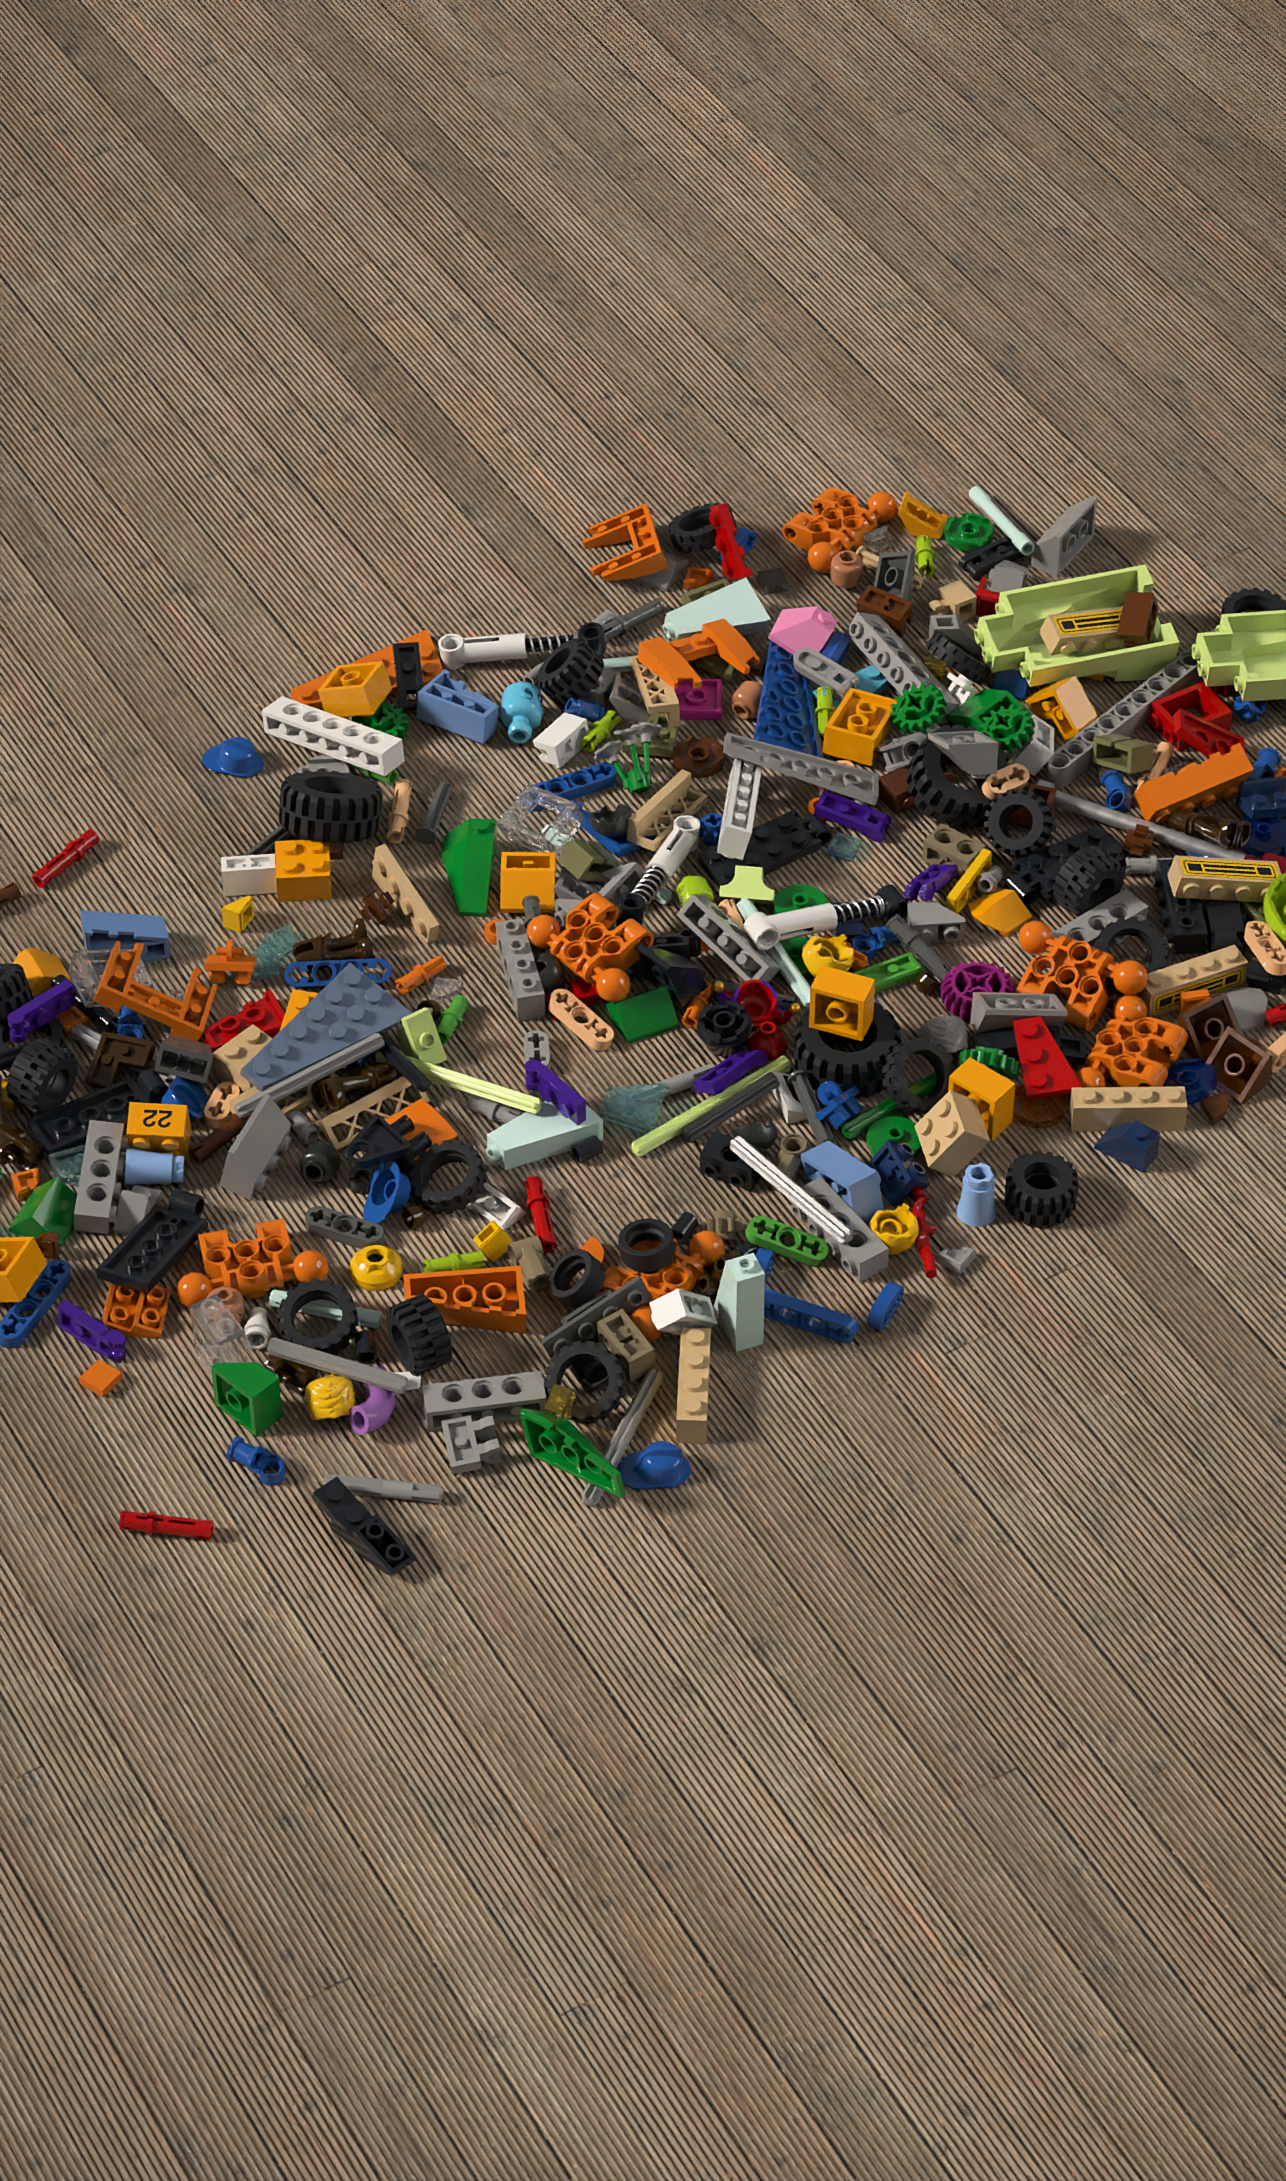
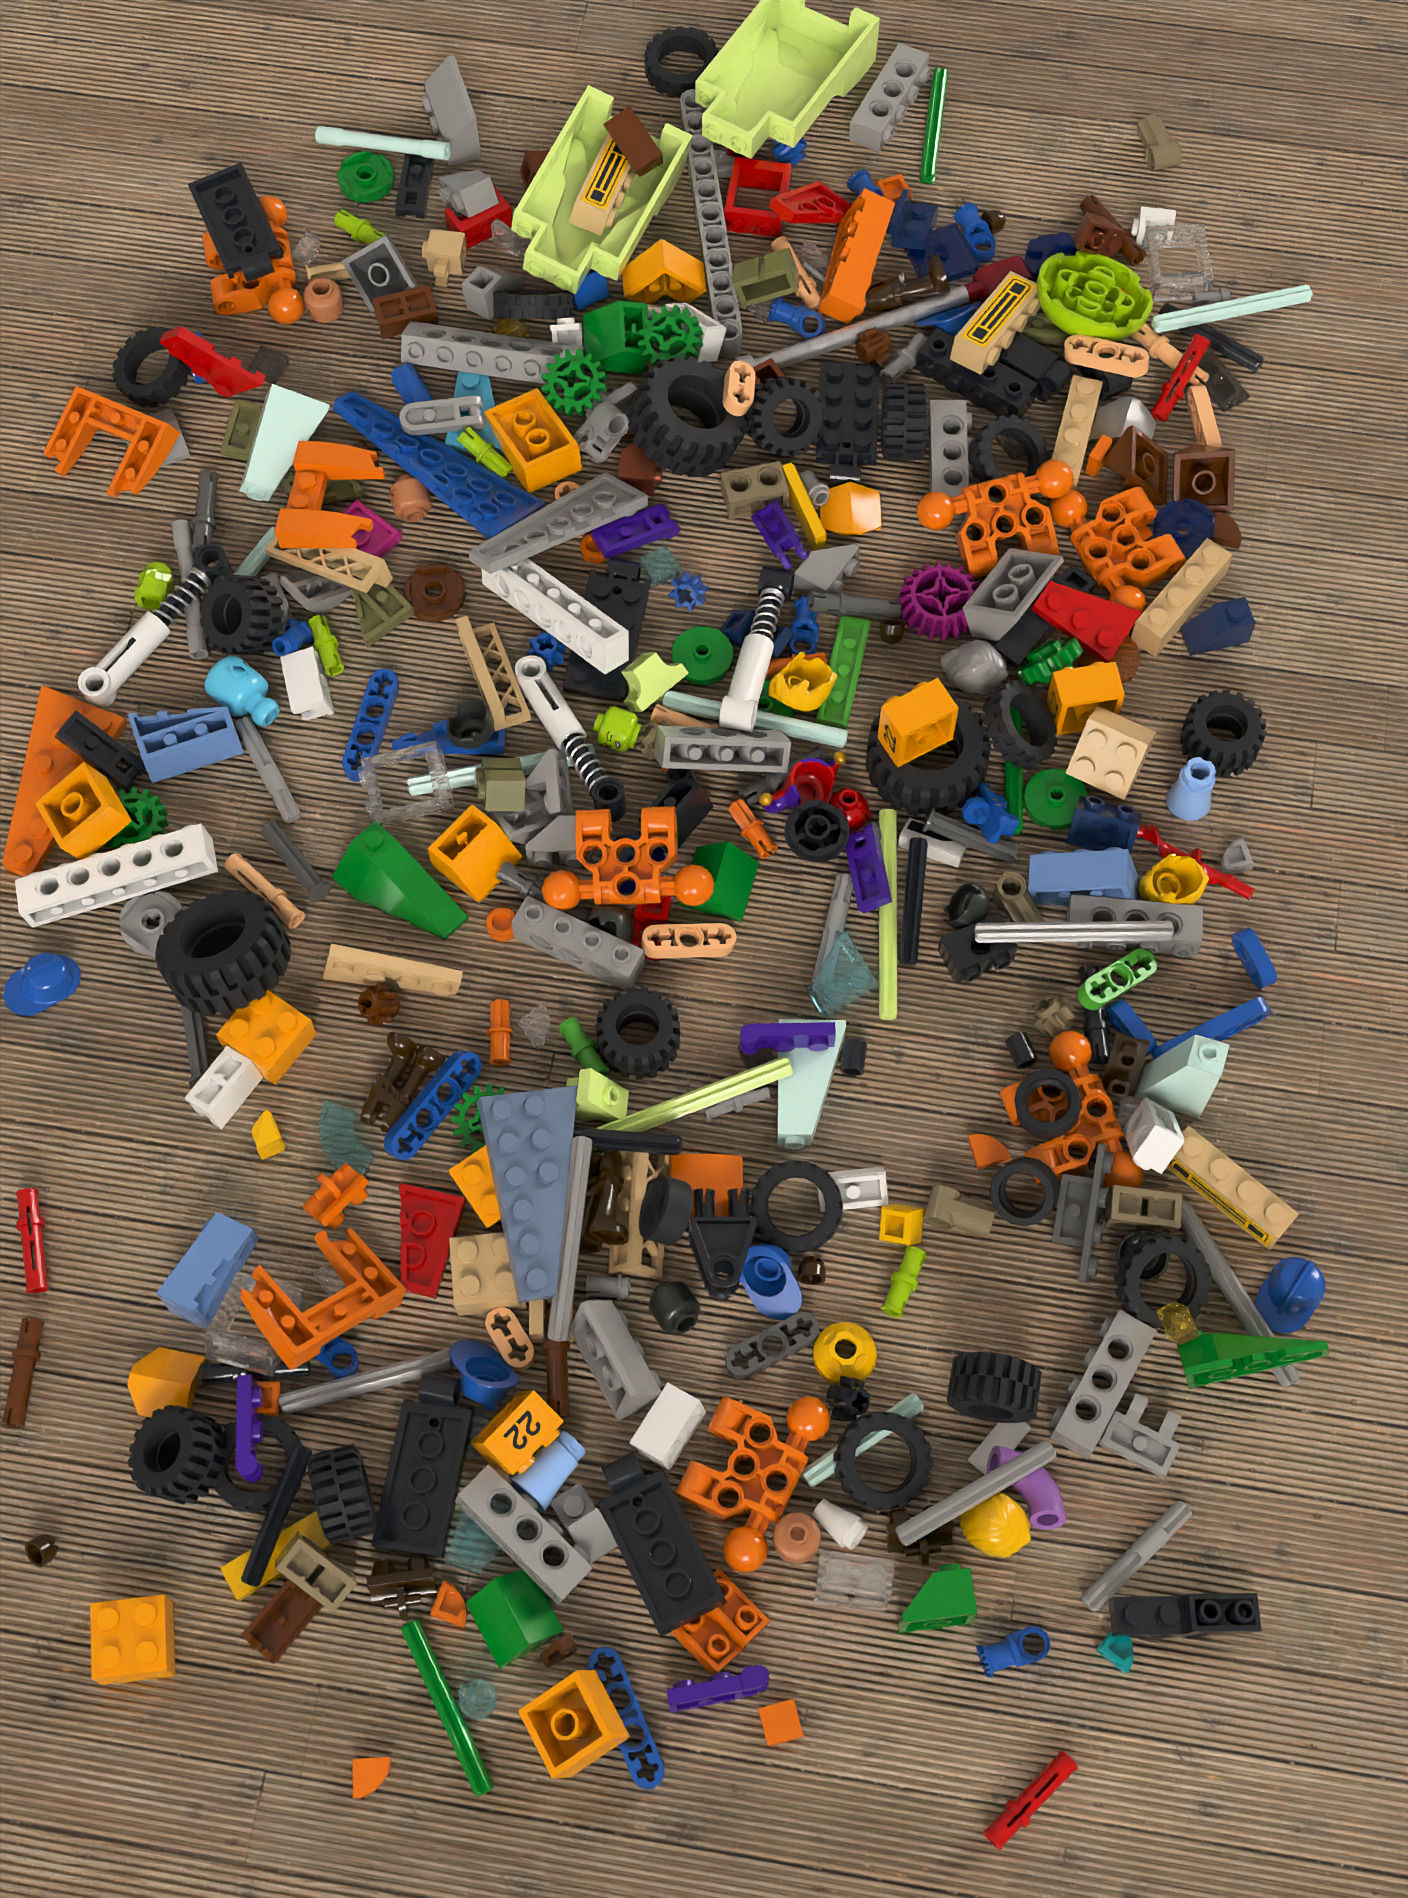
camera: 50 degrees left, 20 degrees up
dark brown plate [85,1031,157,1089] -> none
dark grey torso [154,1035,213,1084] -> none
black hinge [354,1330,377,1364] -> none
orange wedge [403,1266,526,1334] -> none
dark brown hinge [417,1000,441,1021] -> none
light grey beam [523,1030,550,1070] -> none
red pin [524,1176,557,1253] -> none
plant [594,722,662,794] -> none
black slope [634,942,708,1007] -> none
orange tile [683,567,713,589] -> none
bright pink slope [768,606,838,655] -> none
light orange slope [898,491,948,539] -> none
light grey slope [928,731,998,779] -> none
none -> lime rock [135,562,174,610]
none -> black hinge [188,163,284,283]
none -> light grey axle [235,716,300,823]
none -> black tyre [596,987,680,1080]
none -> white hinge [629,1382,706,1472]
none -> black tyre [639,1175,693,1246]
none -> blue gear [668,571,709,612]
none -> black gear [826,1375,870,1422]
none -> teal tile [1096,1631,1134,1675]

